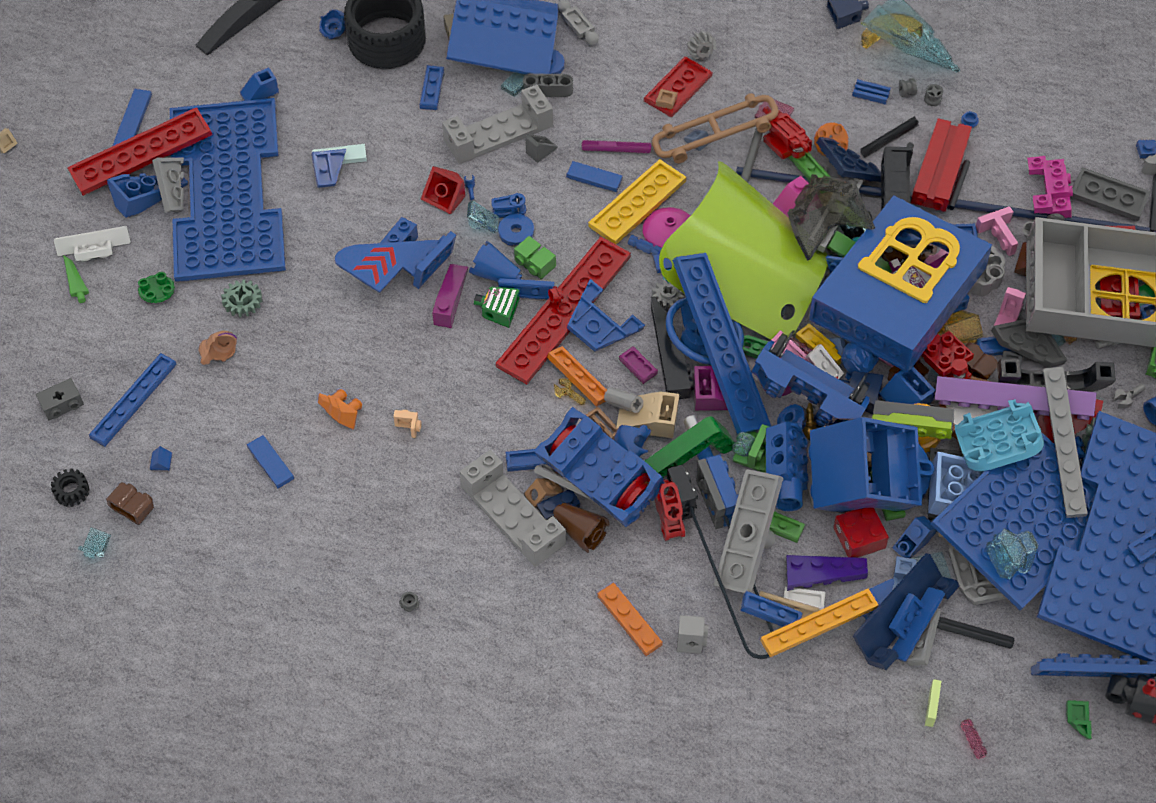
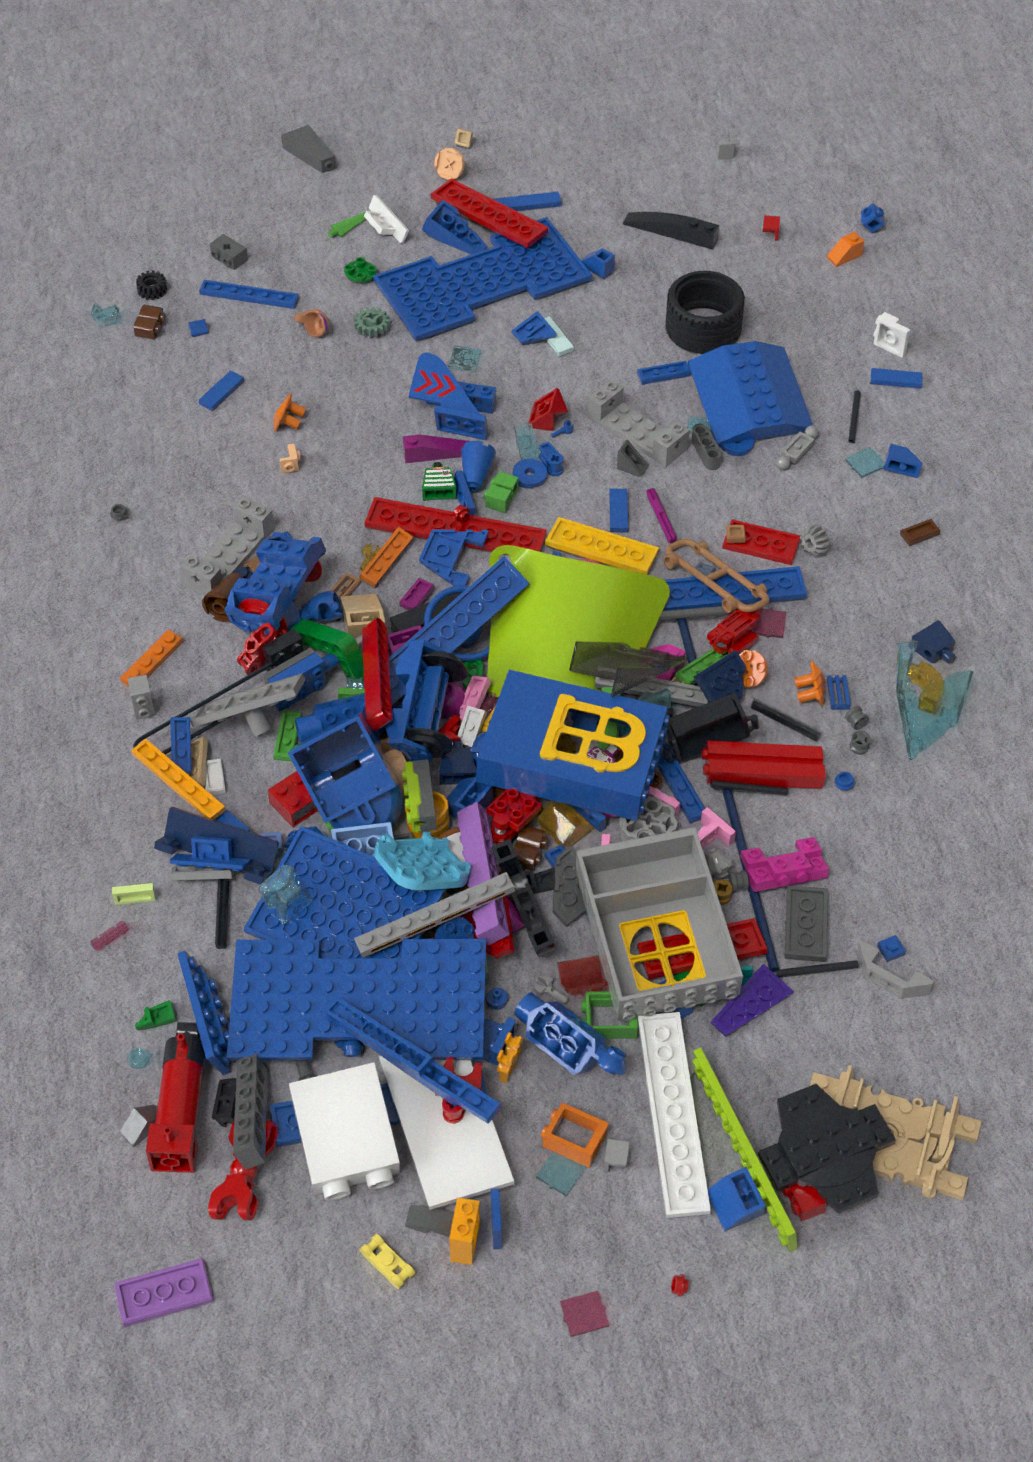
camera: 70 degrees right, 5 degrees down
light grey wing [152,158,184,212] -> none
light grey axle [604,387,643,413] -> none
dark purple wing [786,555,868,591] -> none
none -> clear light blue plate [127,1048,149,1069]
none -> red beam [362,618,392,731]
none -> light nougat tile [434,148,465,180]
none -> clear light blue piece [448,346,481,372]
none -> clear red bracket [557,955,608,995]
none -> blue plate [663,566,807,611]
none -> orange connector [794,661,825,706]

